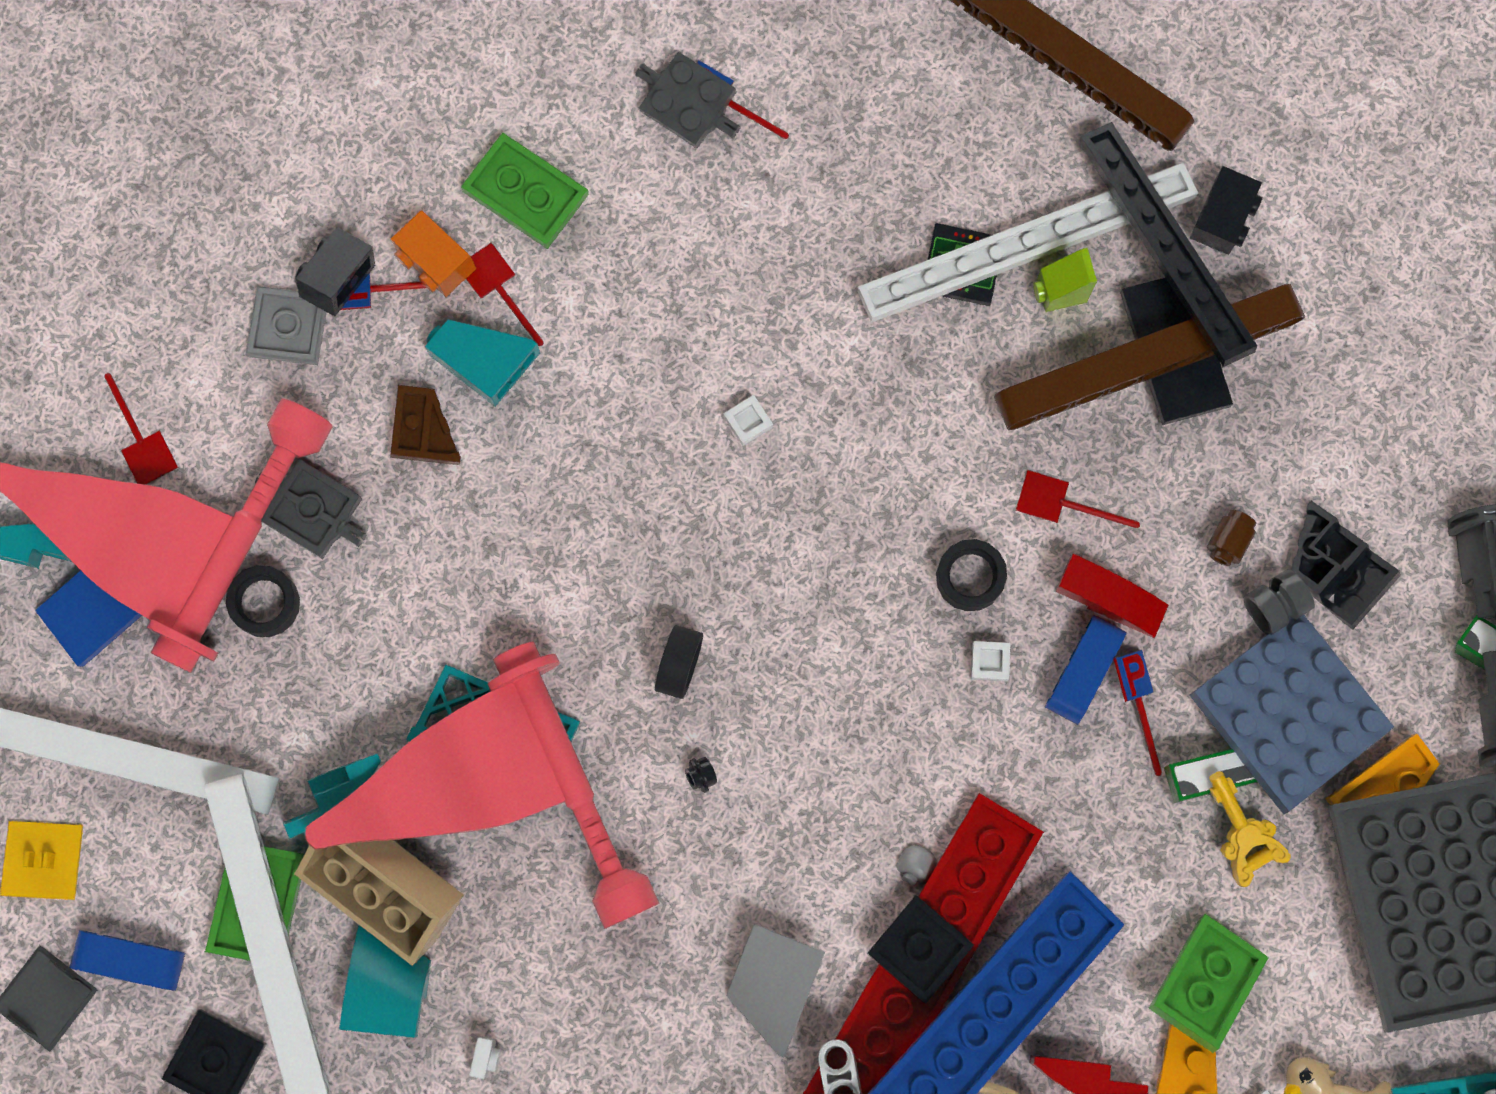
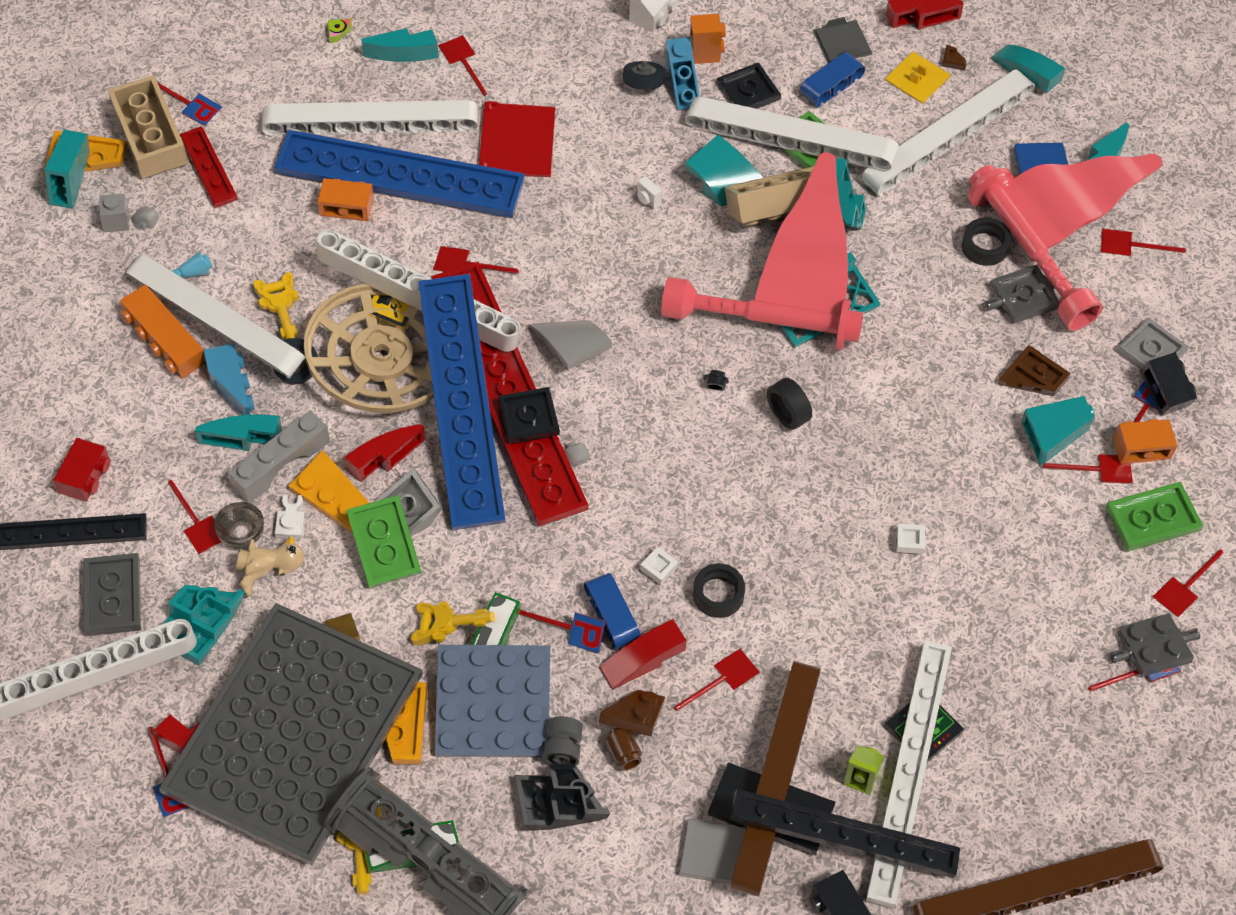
camera: 125 degrees right, 20 degrees down
none -> pearl gold tile [325,613,360,640]
none -> light grey slope [374,468,442,536]
none -> reddish brown wing [599,690,665,737]
none -> light grey tile [680,819,746,884]
none -> red piece [1153,549,1224,617]

